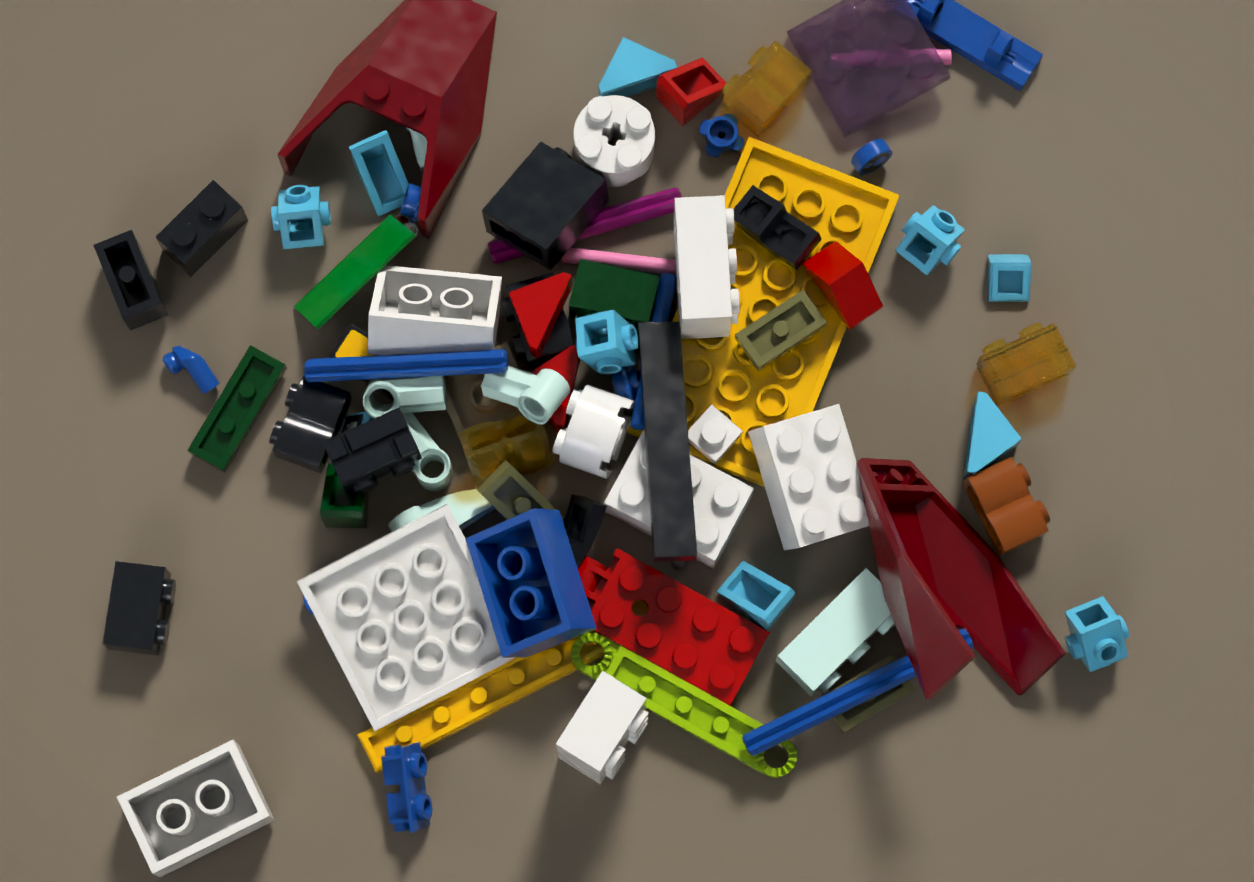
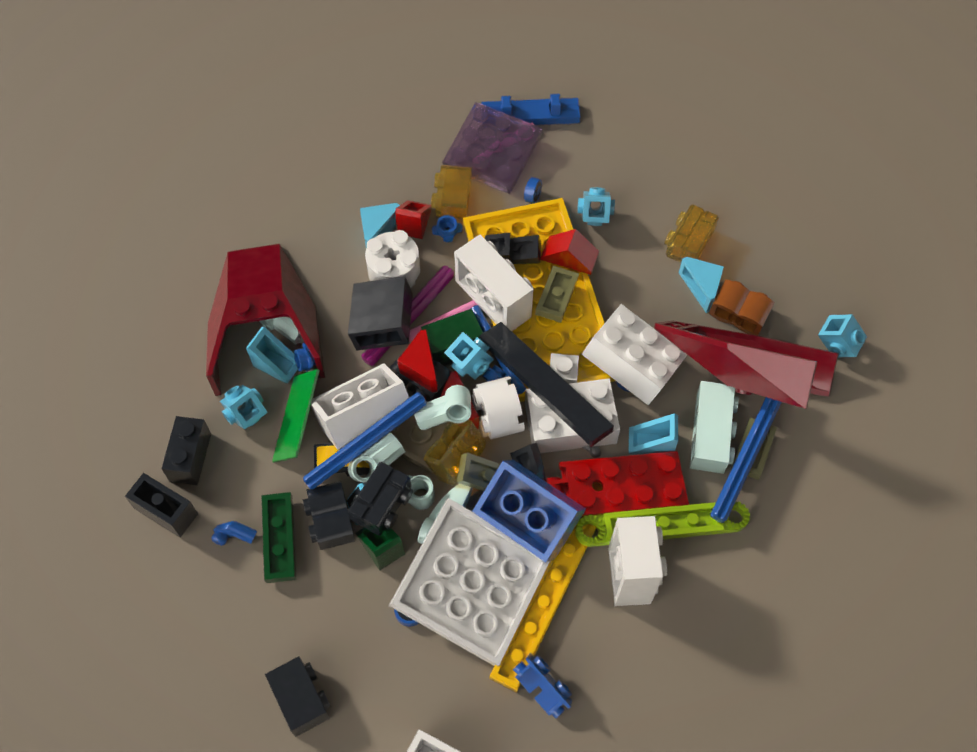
camera: 35 degrees left, 15 degrees down
medium azure slope [987,254,1031,302] -> none

